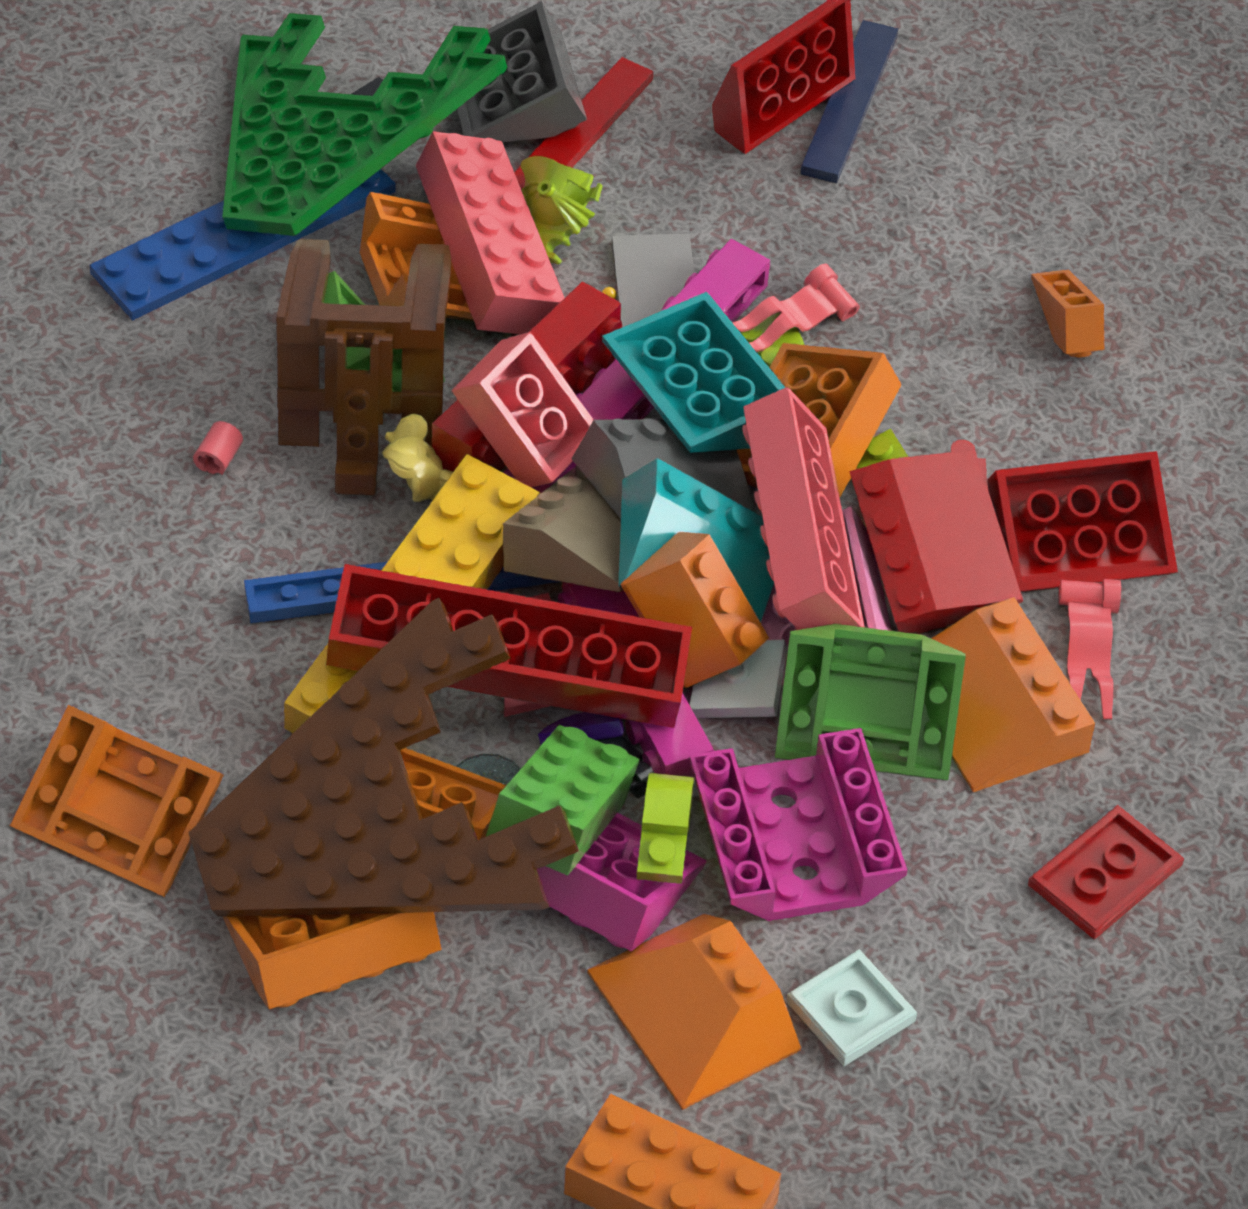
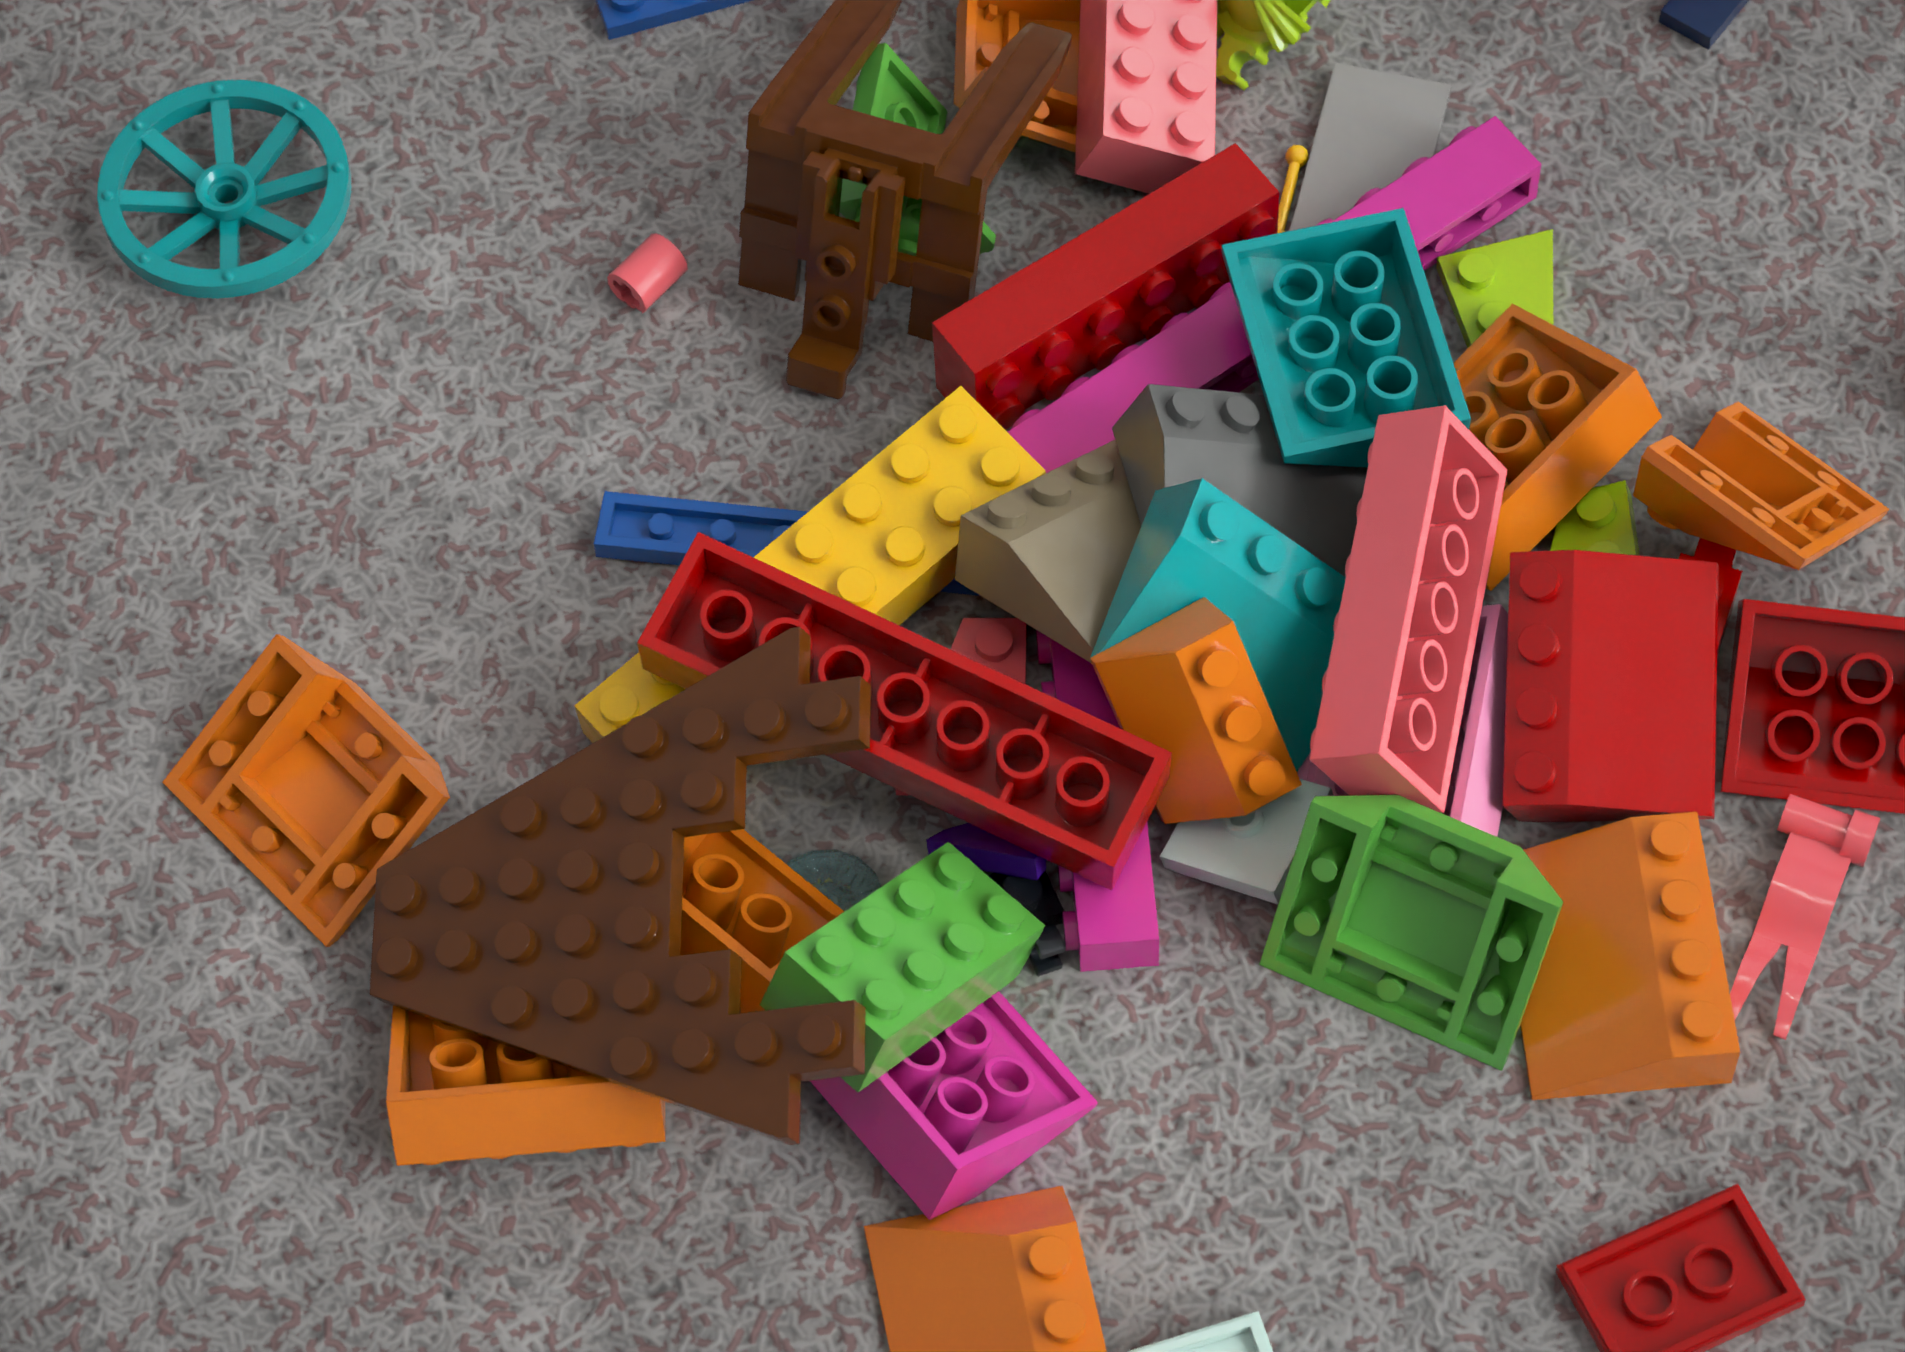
camera: 25 degrees right, 10 degrees up
light yellow hair [382,414,453,502] -> none
coral brick [451,332,593,487] -> none
lime arch [636,773,694,884] -> none
dark pink slope [689,728,907,921] -> none
coral flag [732,264,860,353] -> none
none -> orange slope [1633,401,1889,570]

